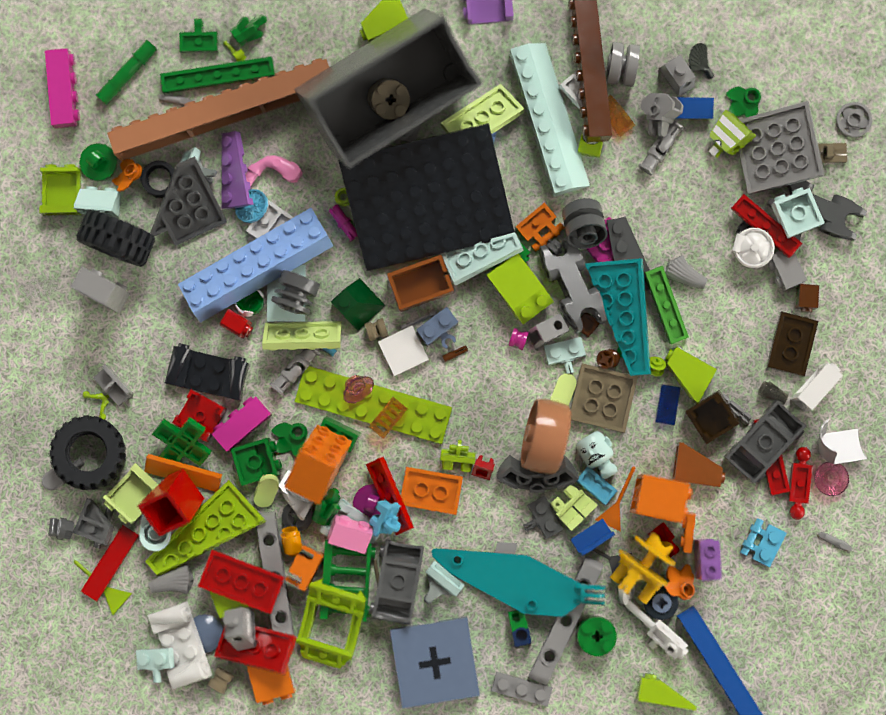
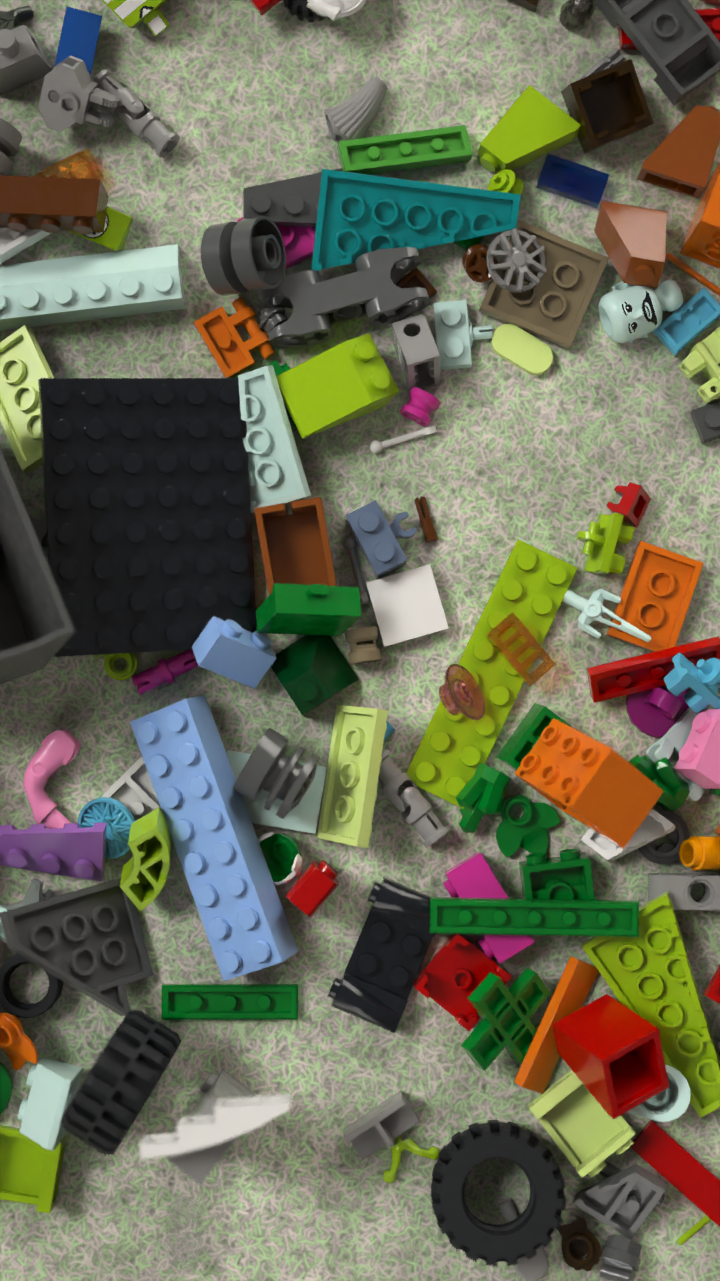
camera: 85 degrees left, 0 degrees up
yellowish green tile [254,474,279,507] -> none
dark grey brick [497,455,579,493] -> none
nougat wheel [521,399,571,474] -> none
none -> lime brick [120,807,172,911]
none -> white slope [140,1093,292,1159]
none -> green tile [161,984,298,1020]
none -> light blue brick [192,616,276,689]
none -> green container [256,583,361,636]
none -> white hinge [370,425,437,453]
none -> green tile [430,897,639,937]
none -> green rock [456,763,511,833]
none -> light grey wheel [486,228,547,293]
none -> dark brown animal [558,1218,602,1271]
none -> light aqua piece [563,588,651,642]
none -> dark orange slope [594,201,667,289]

